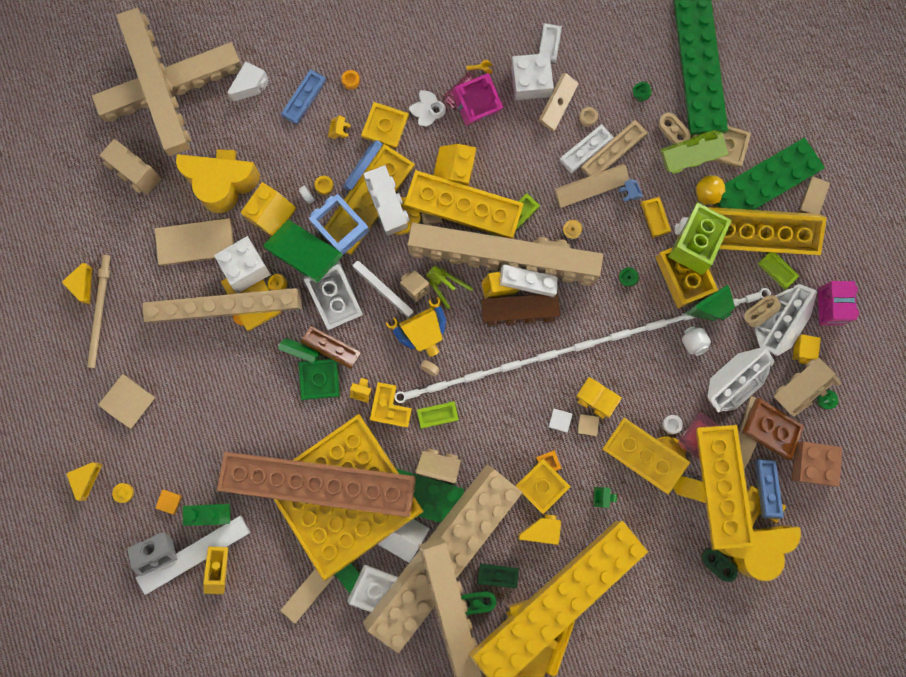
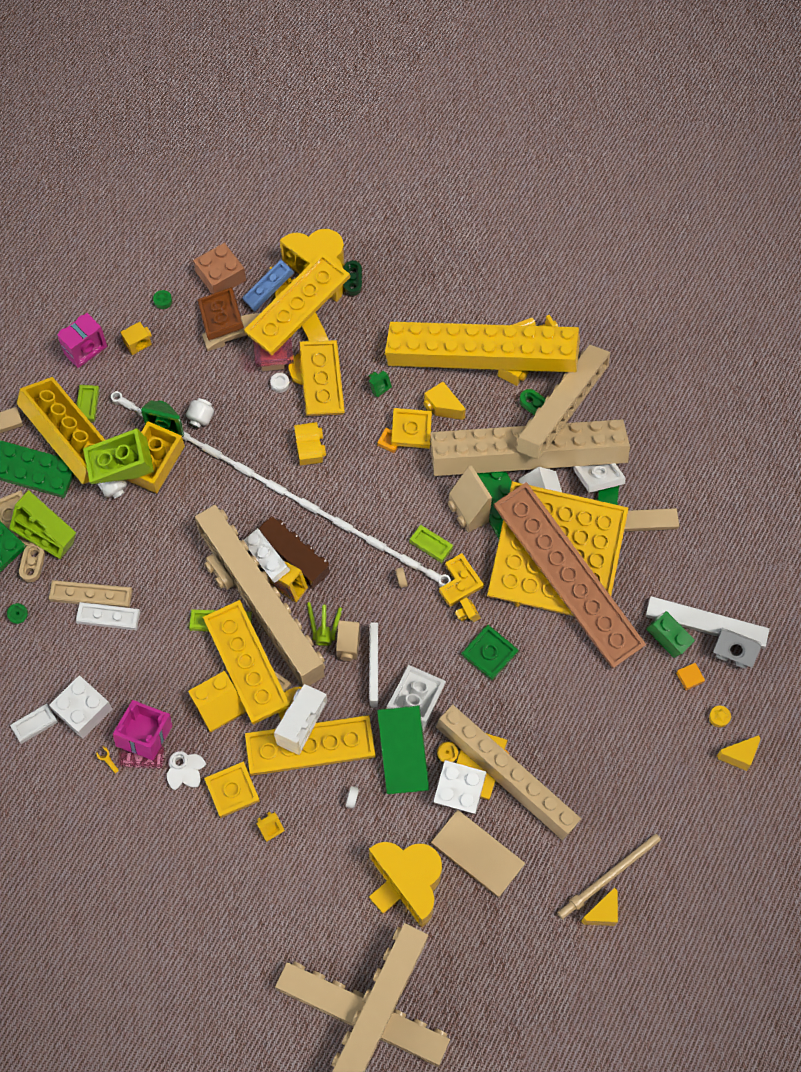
camera: 130 degrees left, 15 degrees down
tan slope [98,374,155,429] -> none
tan wedge [99,139,162,195] -> none
yellow slope [203,546,228,594] -> none
white slope [227,61,268,101] -> none
yellow slope [240,182,297,236] -> none
green tile [278,338,320,363] -> none
medium blue tile [281,69,327,125] -> none
tile [301,326,361,369] -> none
light blue window [309,194,370,255] -> none
yellow tile [314,176,334,195] -> none
light orange tile [341,70,360,90] -> none
medium blue tile [342,140,383,191] -> none
yellow torso [386,297,446,357] -> none
dark green plate [477,563,519,589] -> none
tan tile [538,73,579,131] -> none
white tile [548,409,572,433] -> none
tan tile [554,164,629,208] -> none
yellow tile [563,220,582,239] -> none
tan tile [577,414,599,436] -> none
tan tile [579,107,598,127] -> none
medium blue tile [619,179,644,201] -> none
green tile [619,267,639,287] -> none
yellow tile [641,197,671,238] -> none
yellow hair [696,175,725,205] -> none
white wedge [708,347,775,412] -> none
tan plate [744,295,781,327] -> none
white wedge [754,284,817,356] -> none
tan wedge [774,358,842,417] -> none

